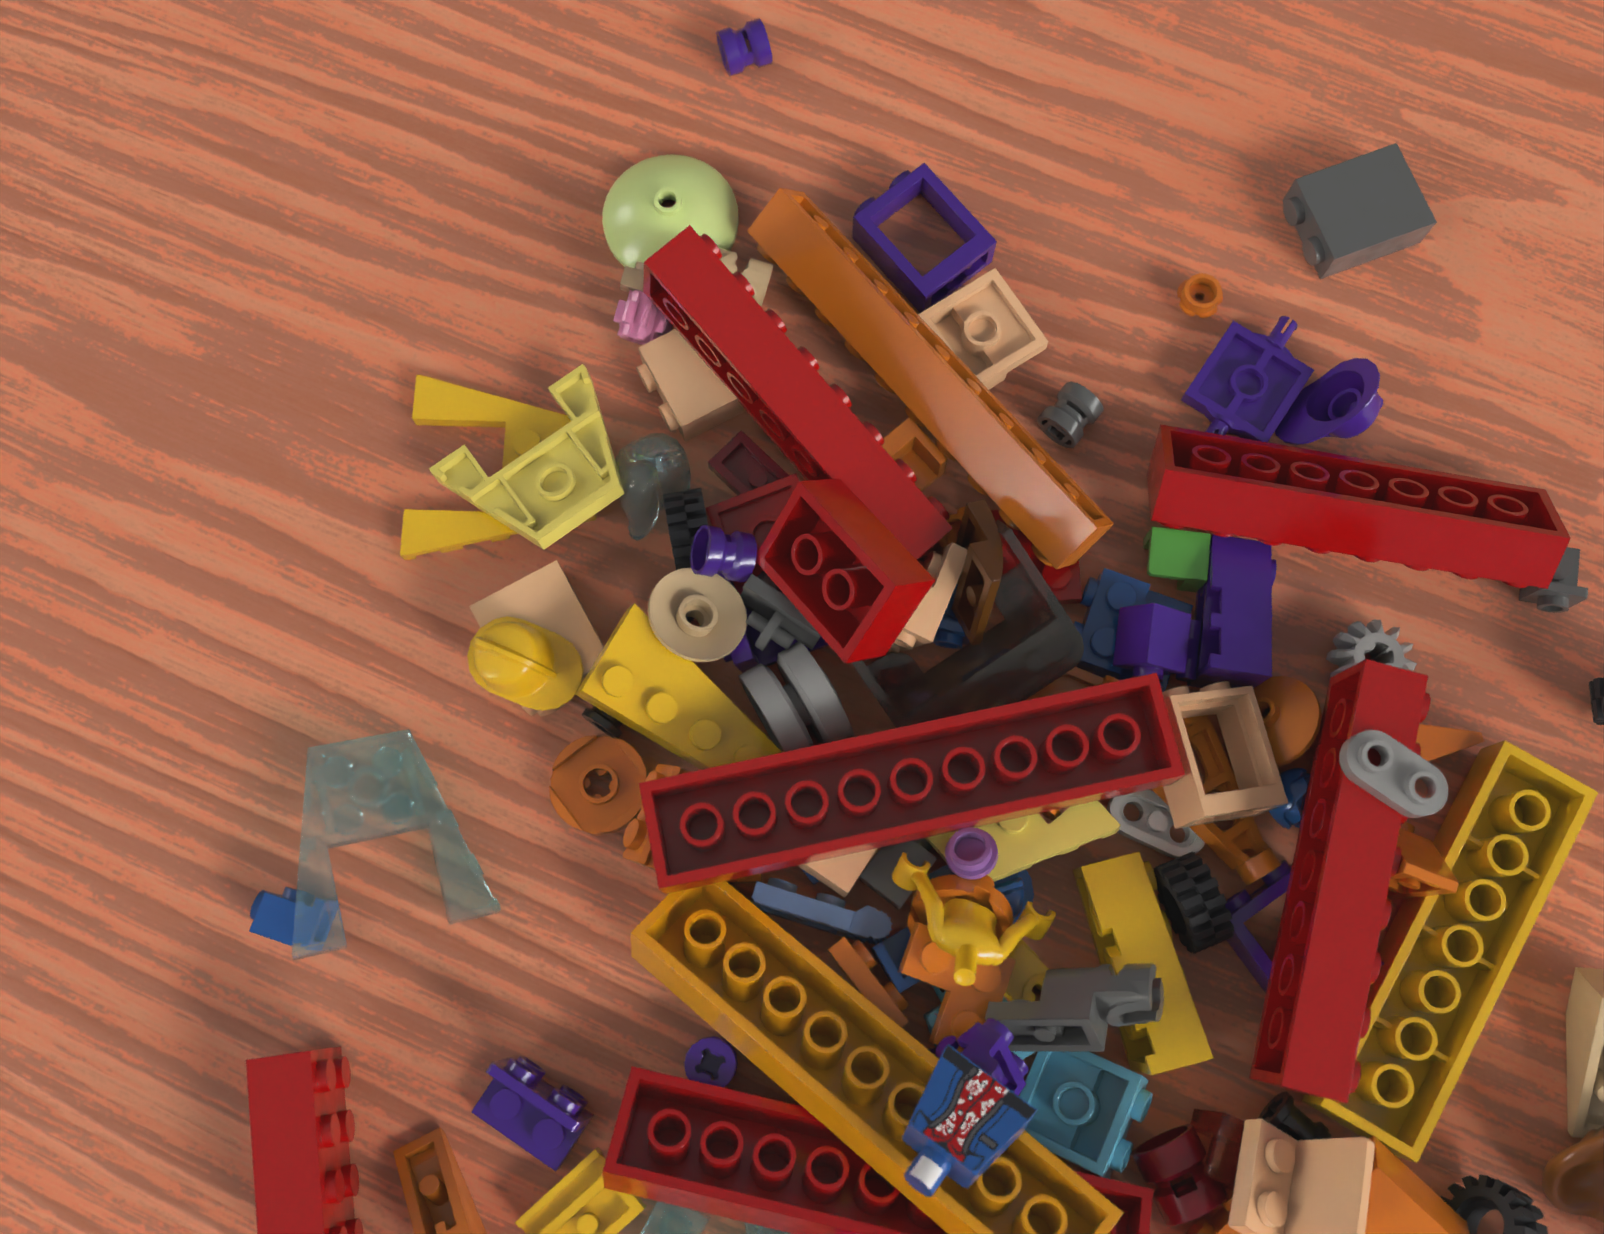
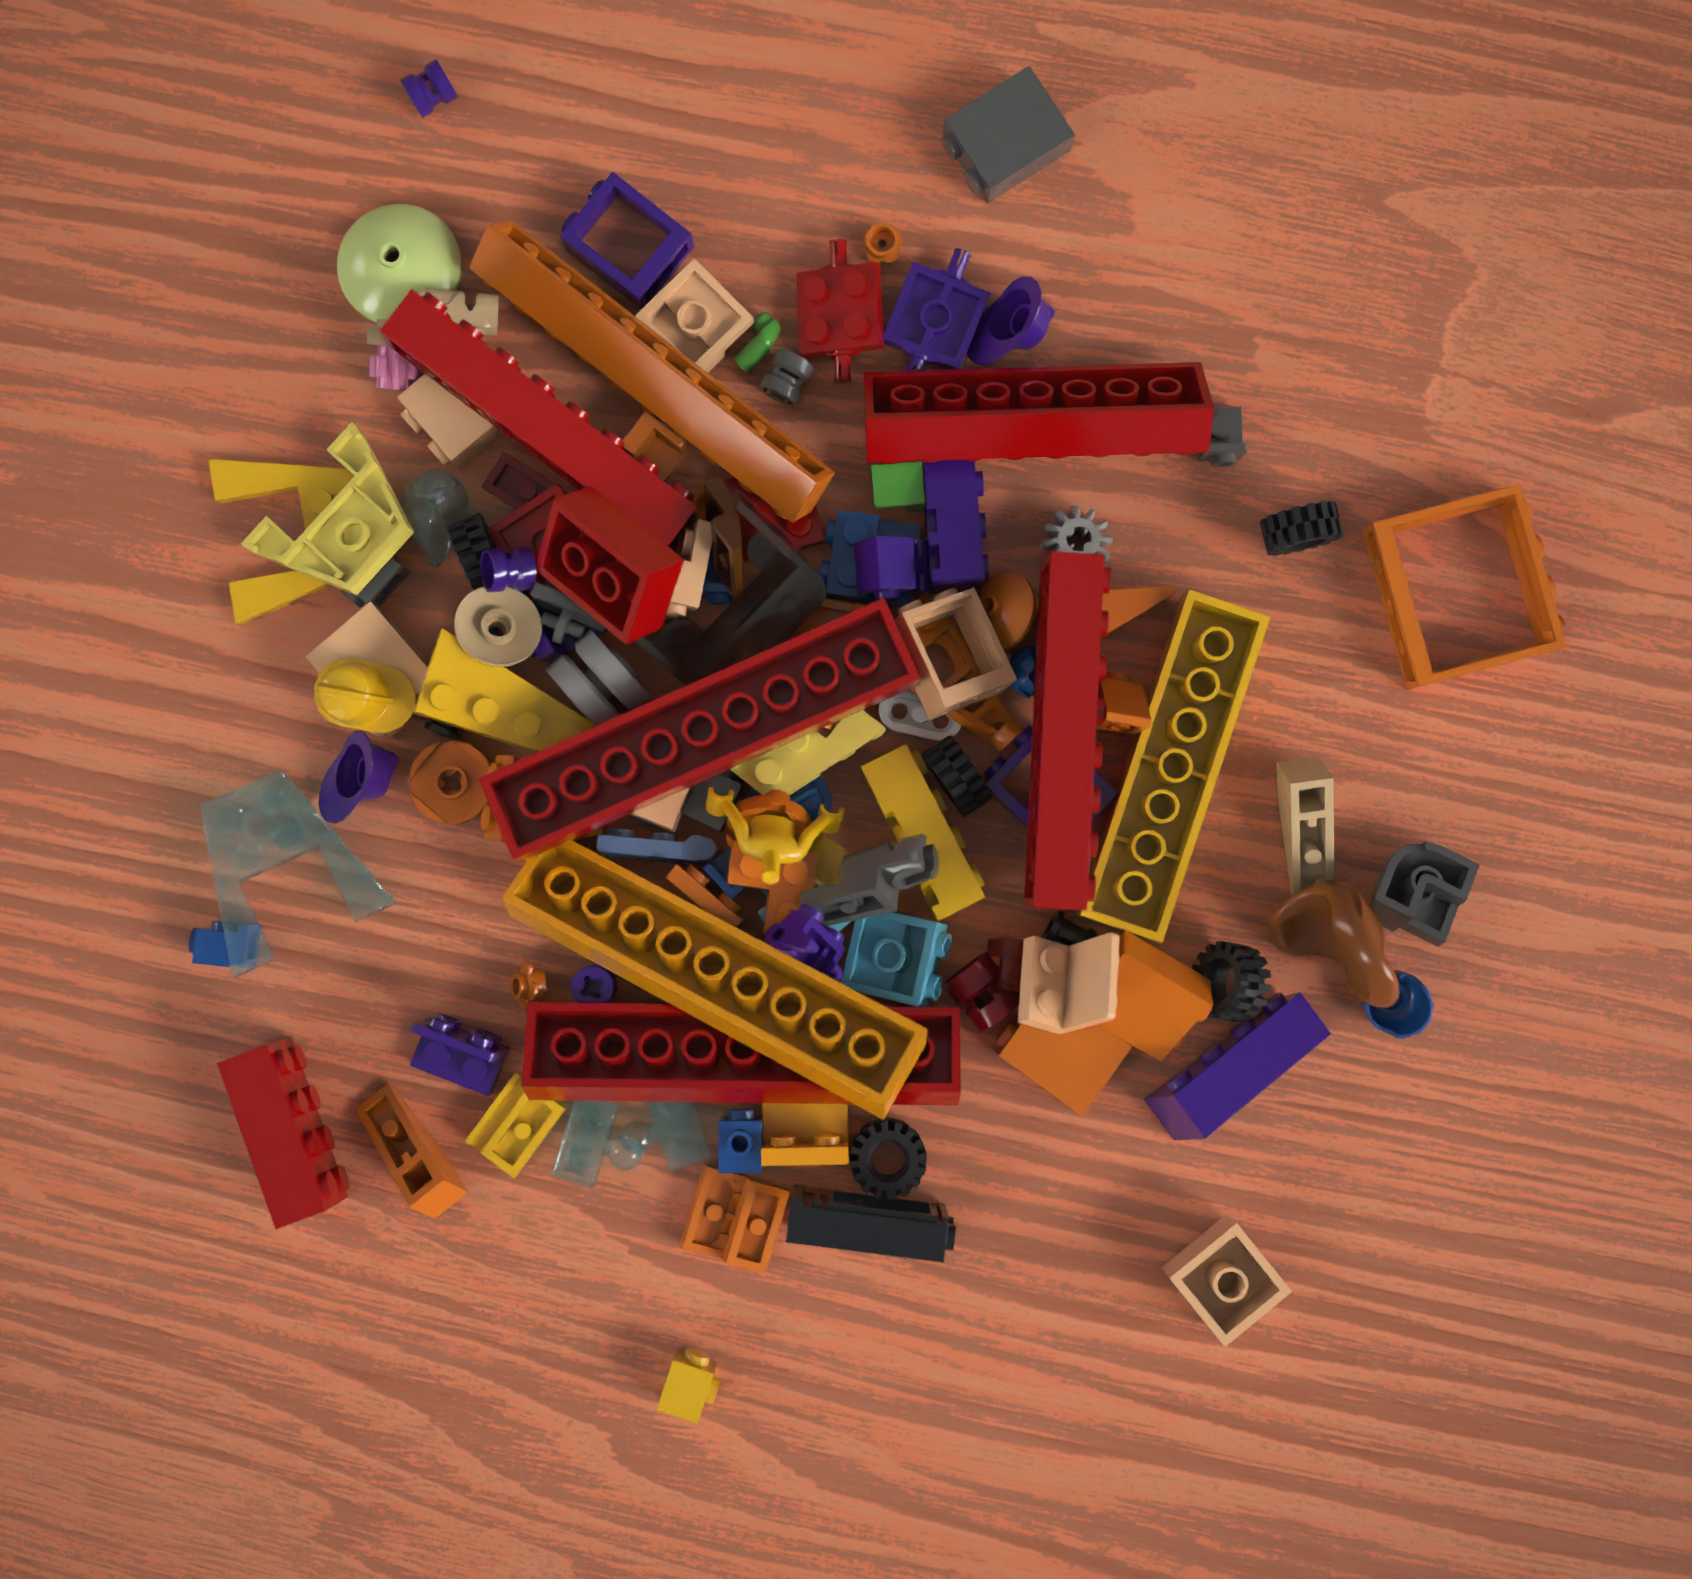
camera: 10 degrees left, 10 degrees up
torso [902,1044,1037,1197] -> none
medium lavender plate [945,827,998,879] -> none
light grey plate [1339,730,1448,818] -> none
none -> dark purple piece [319,731,399,824]
none -> dark grey bracket [341,557,410,608]
none -> orange plate [511,961,546,1011]
none -> bright green arm [734,312,781,373]
none -> red plate [796,238,884,384]

